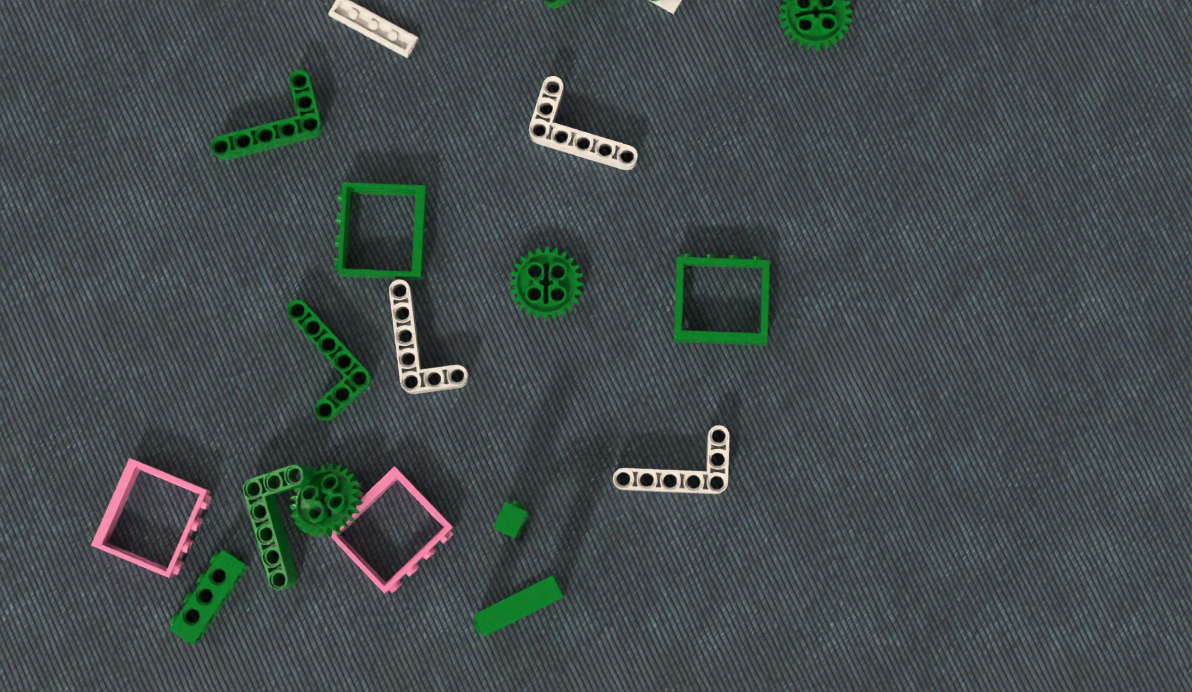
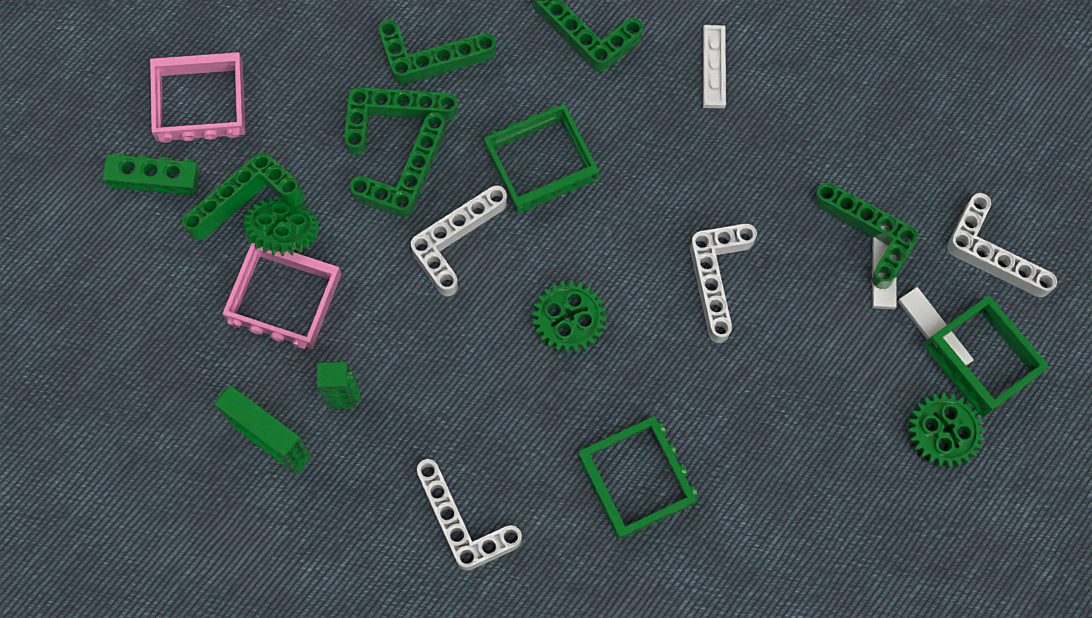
camera: 60 degrees right, 10 degrees down
none -> green beam [344,87,458,156]
none -> green beam [379,19,496,85]

